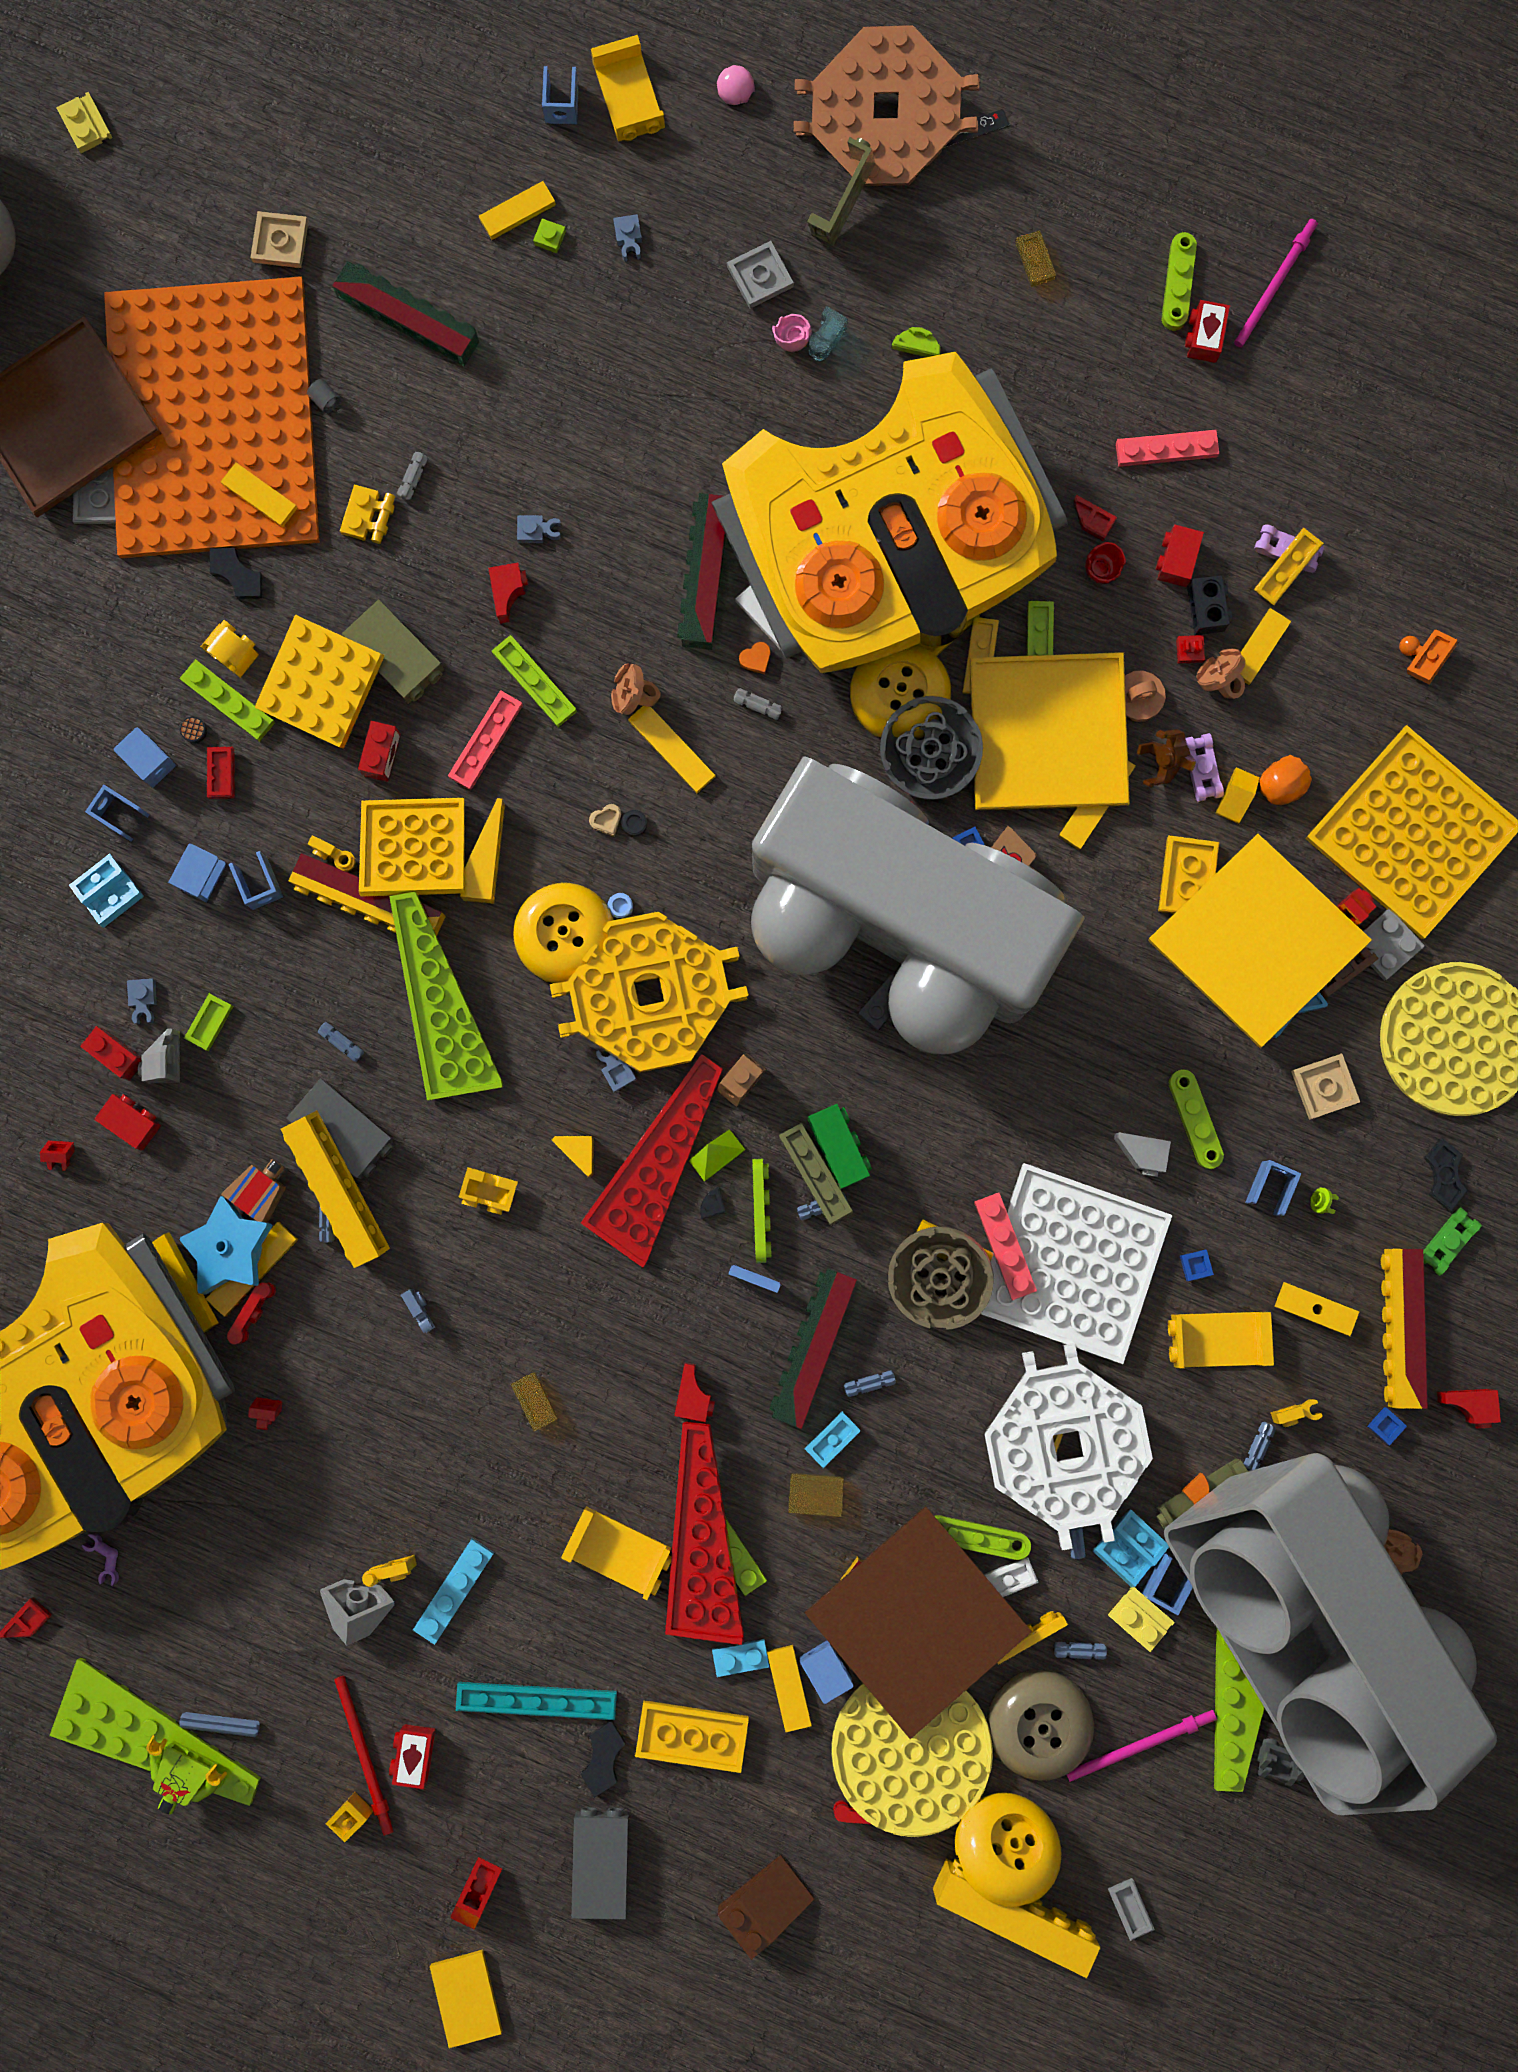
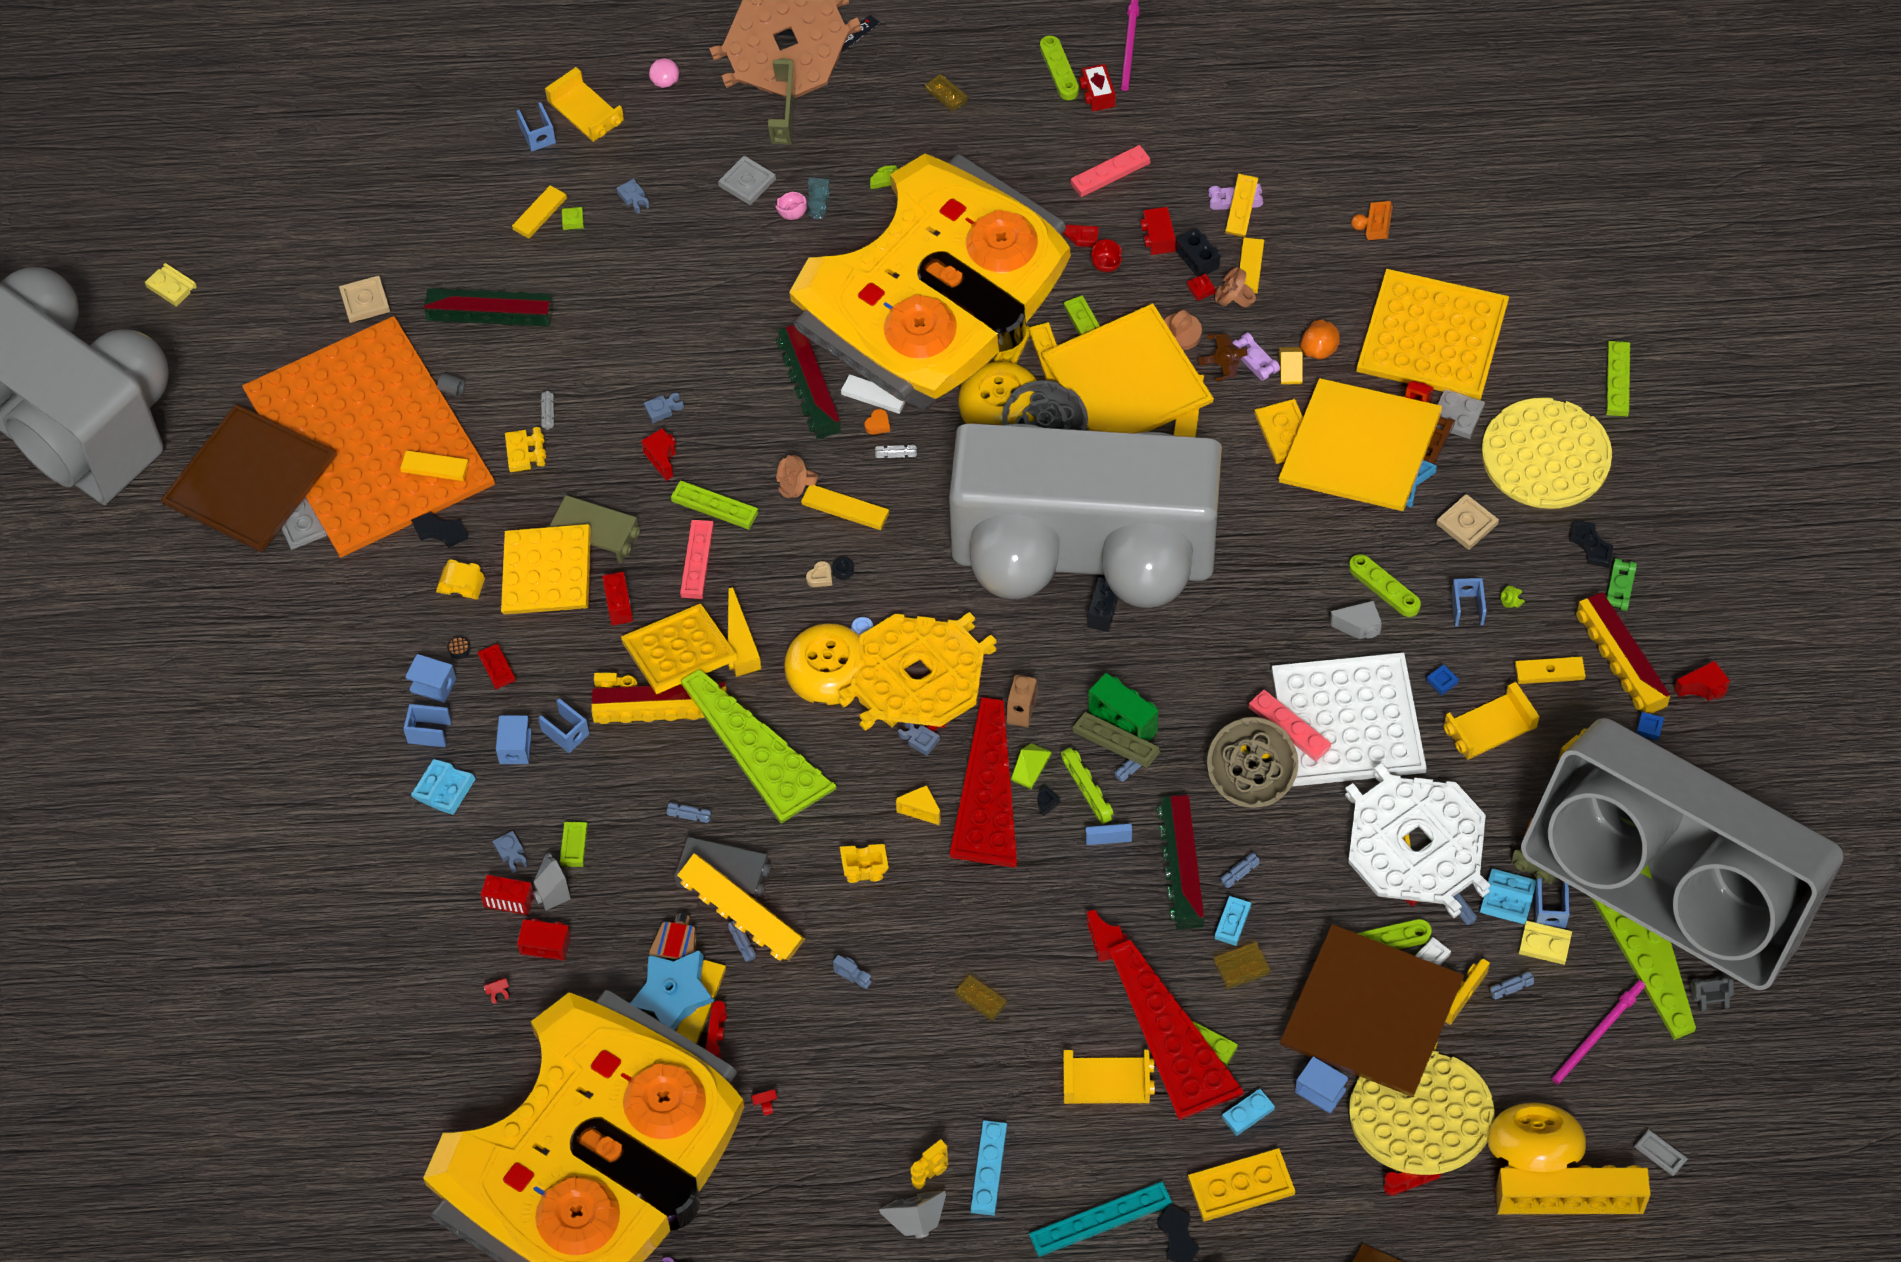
camera: 25 degrees left, 25 degrees down
lime plate [179,659,275,742] -> none
yellow tile [767,1645,811,1732] -> none
dark tan brick [987,1670,1094,1781] -> none

